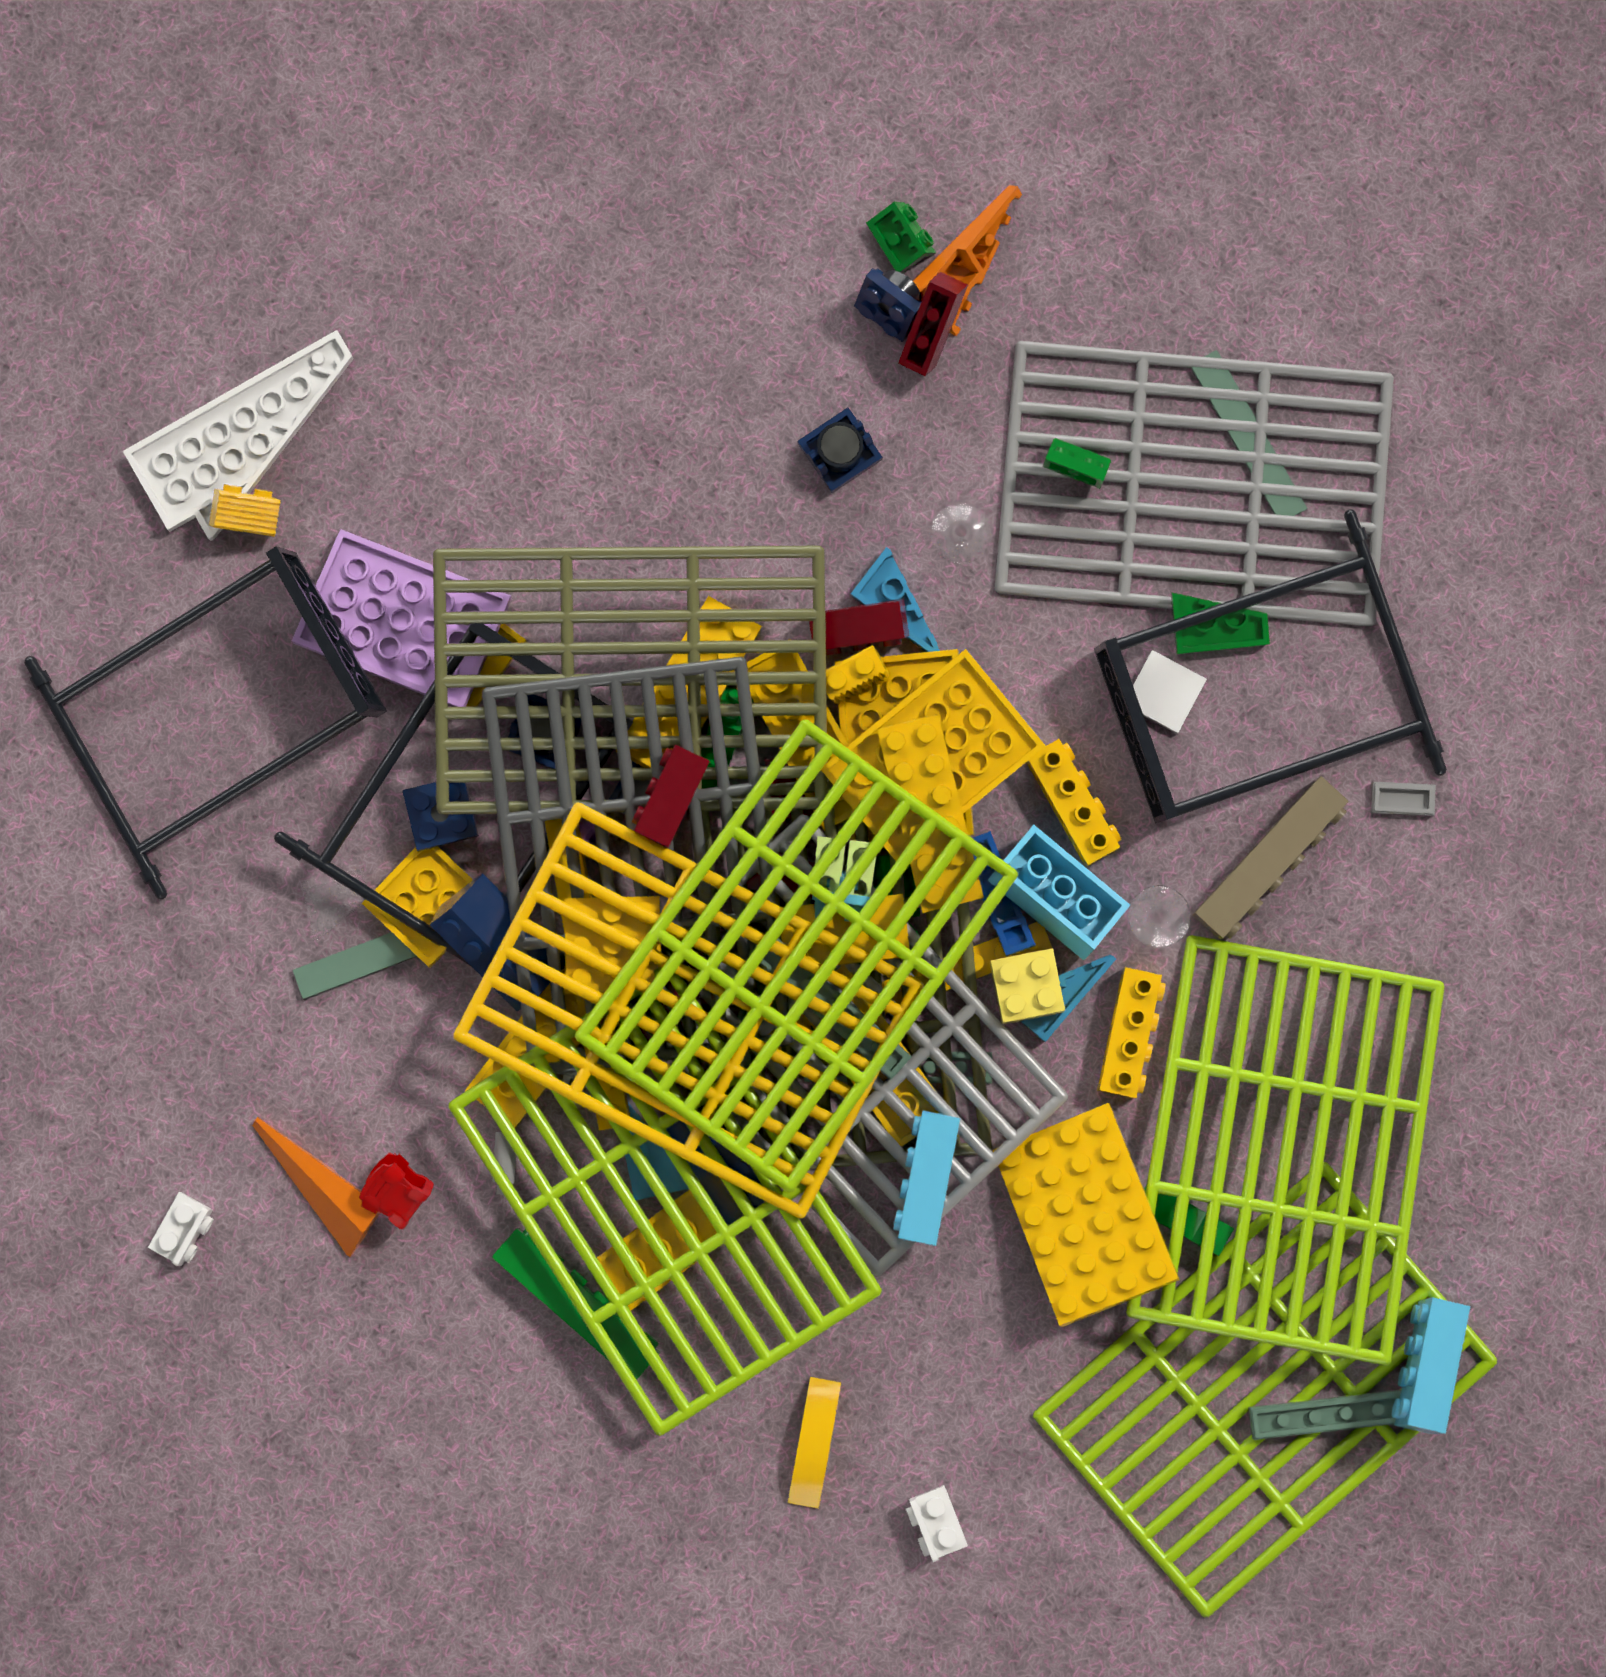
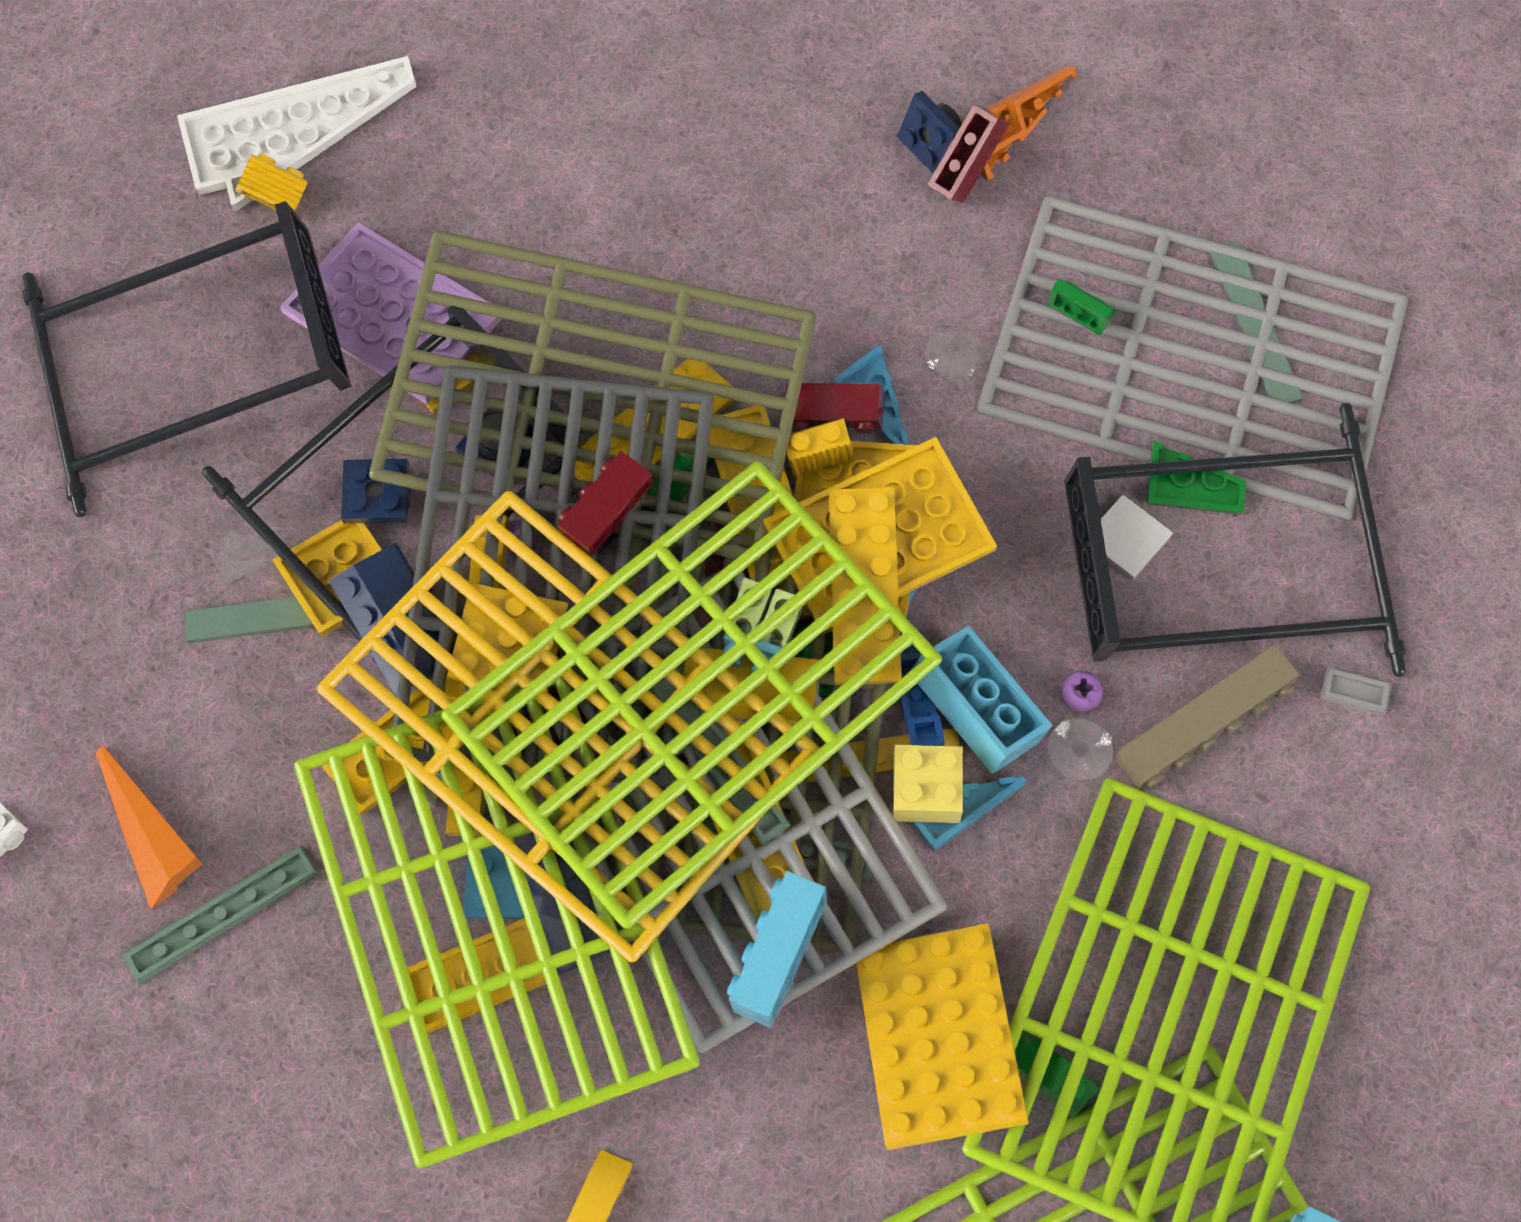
camera: 10 degrees right, 15 degrees down
red piece [359,1152,434,1230] -> none
light grey cylinder [492,1132,517,1195] -> none
green brick [492,1228,660,1380] -> none
piece [797,407,883,493] -> none
green bracket [866,201,936,273] -> none
yellow brick [1026,739,1122,867] -> none
yellow brick [1097,967,1166,1099] -> none
none -> sand green tile [121,845,319,985]
none -> medium lavender piece [1062,671,1104,712]

